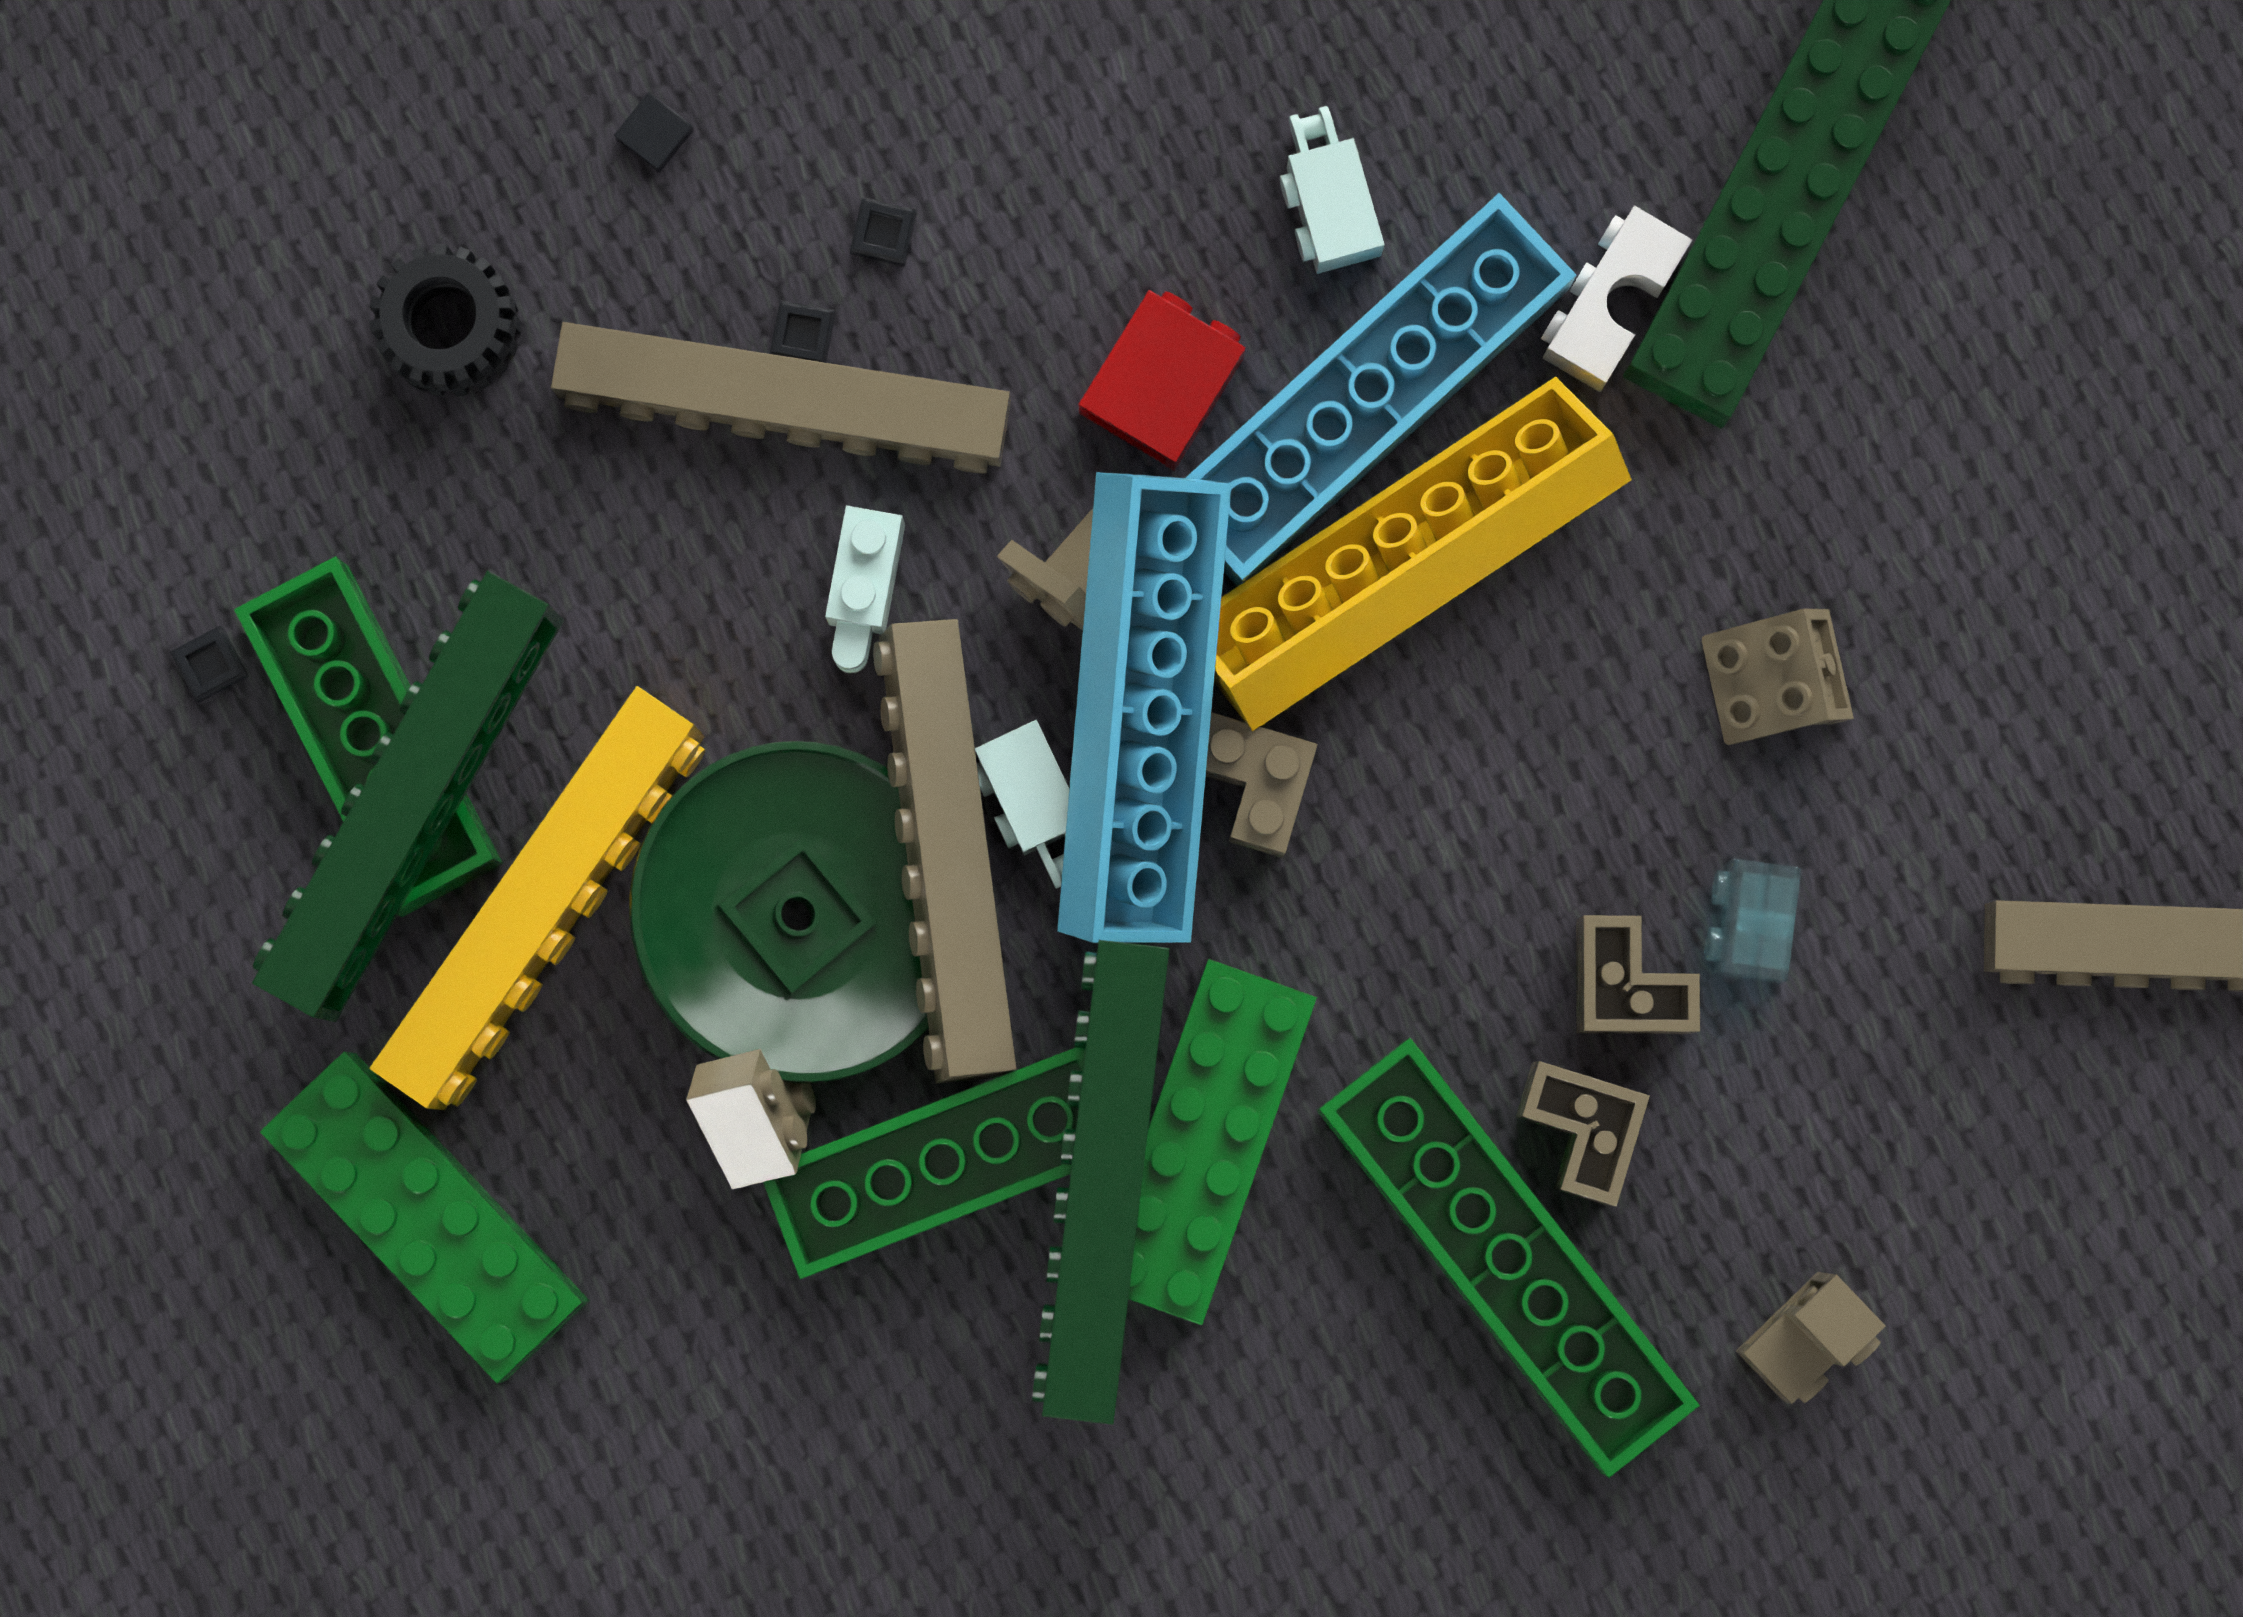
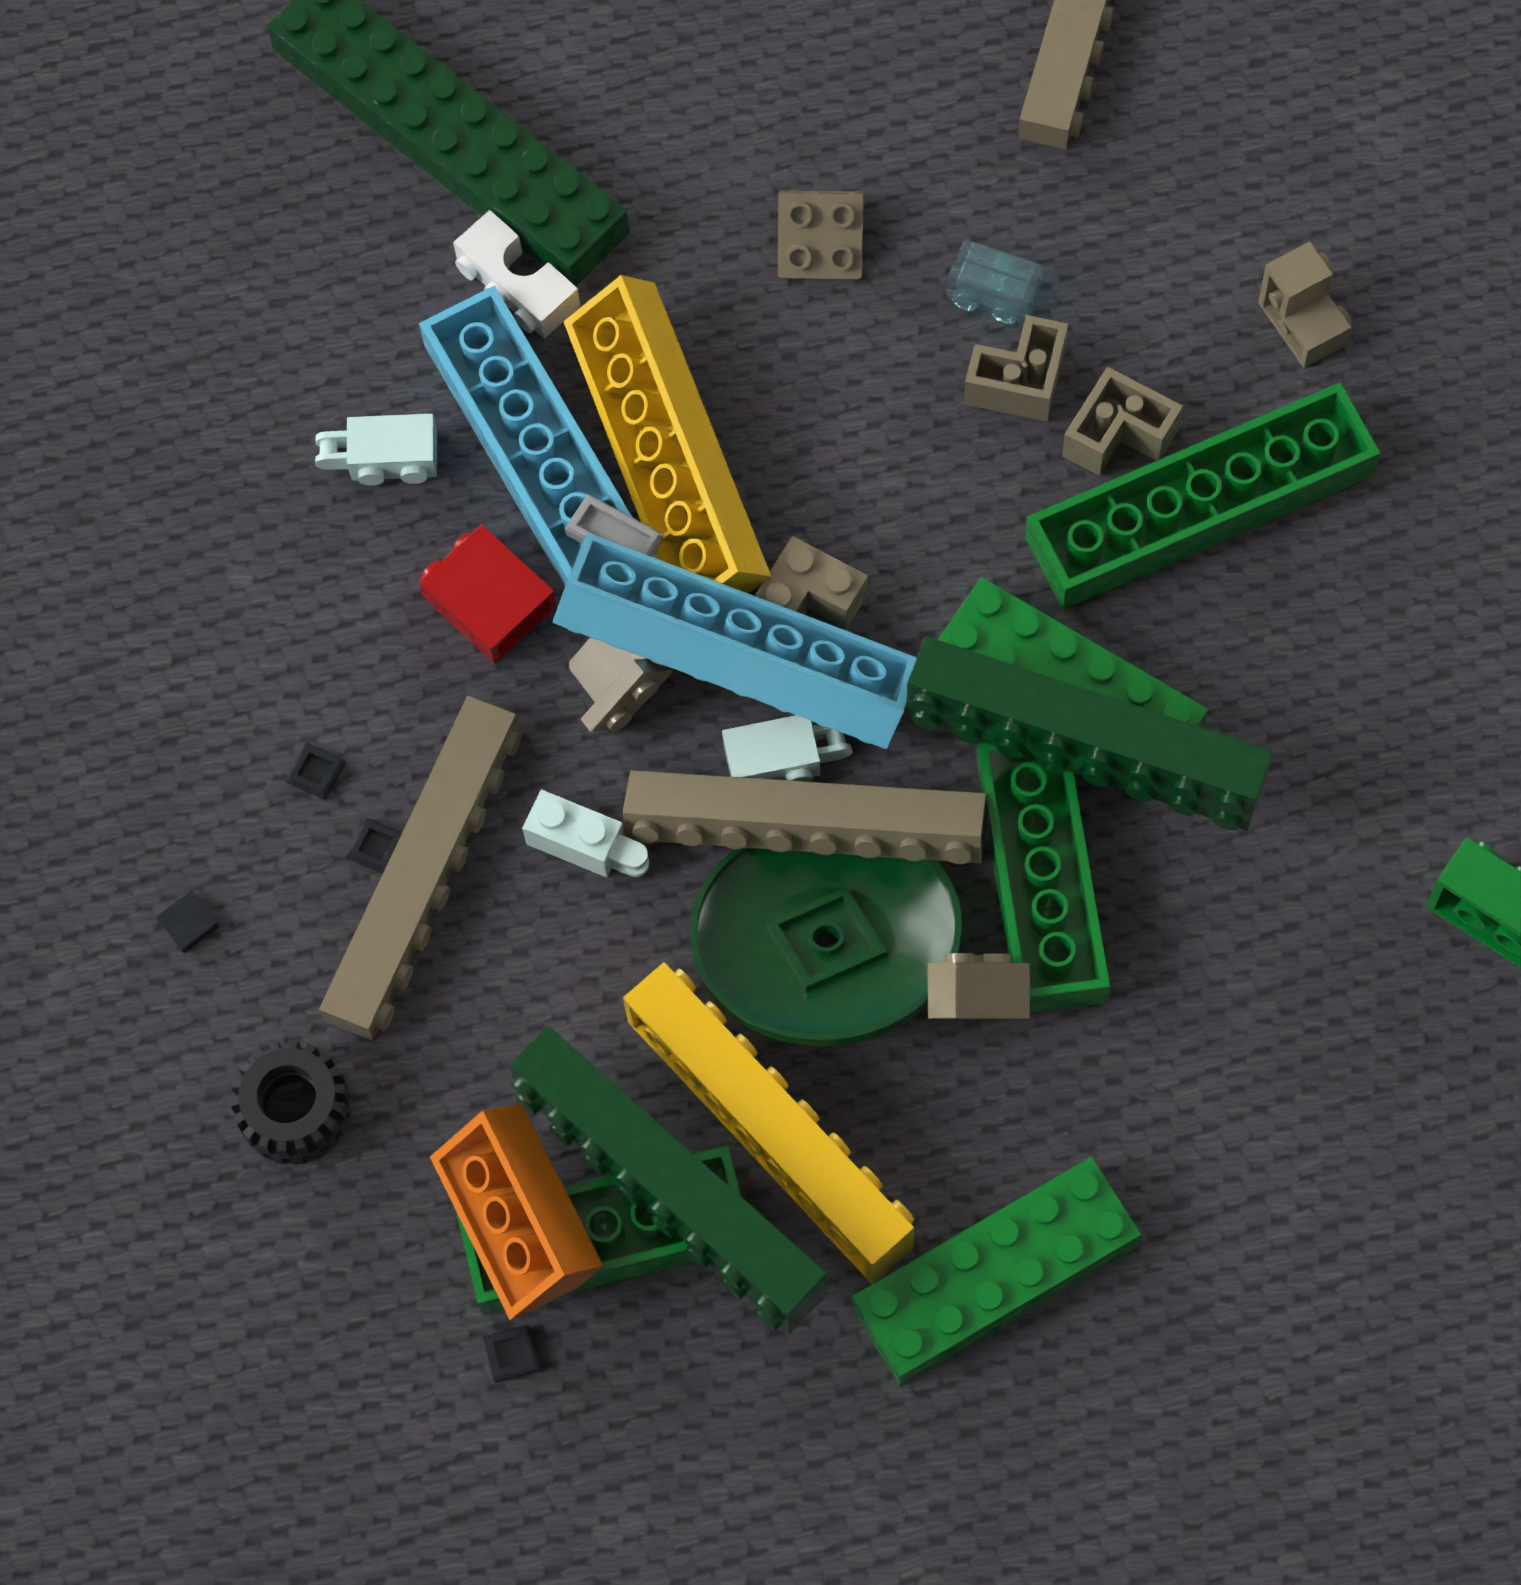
camera: 70 degrees left, 15 degrees down
none -> orange slope [430,1103,603,1320]
none -> light grey tile [565,494,663,557]

